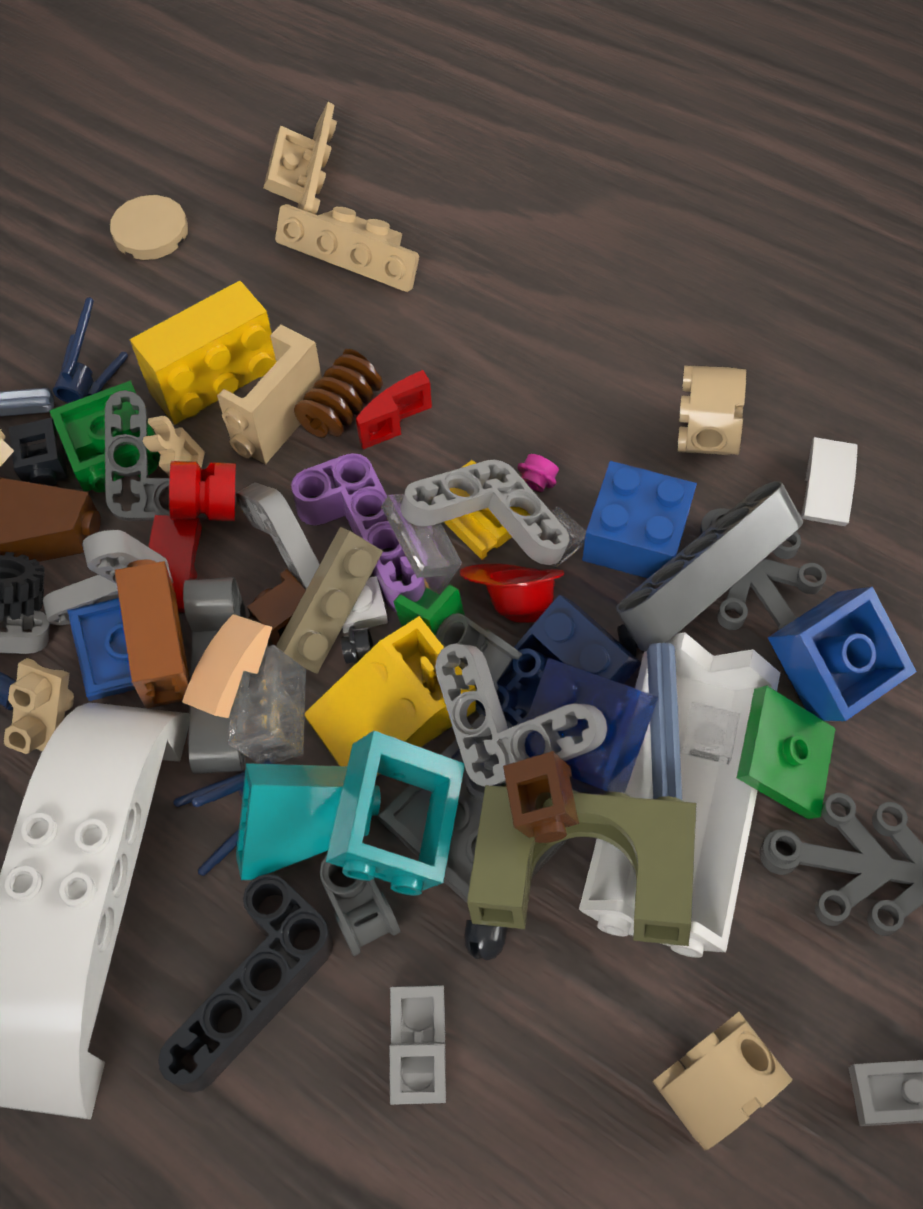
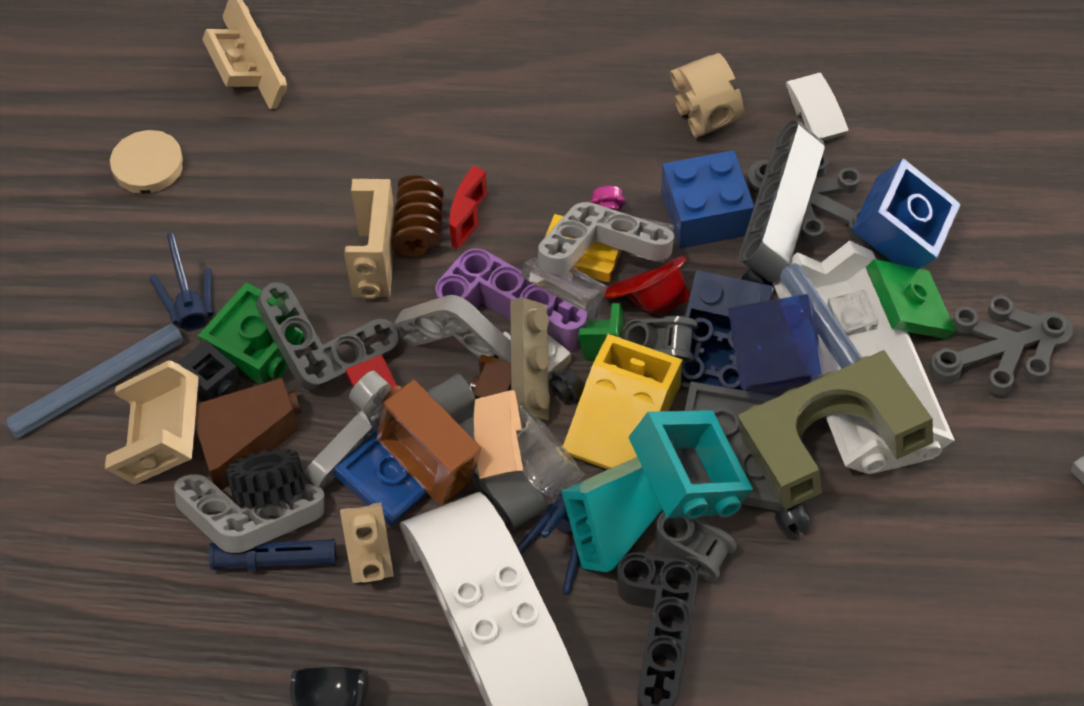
camera: 30 degrees left, 5 degrees down
yellow brick [130,280,276,425] -> none
tan plate [143,416,205,476] -> none
red wheel [169,461,236,521] -> none
tan bracket [275,204,419,292] -> none
light grey slope [389,985,446,1105] -> none
light grey beam [435,644,607,787] -> none
reddish brown brick [503,751,579,843] -> none
tan brick [652,1012,792,1151] -> none

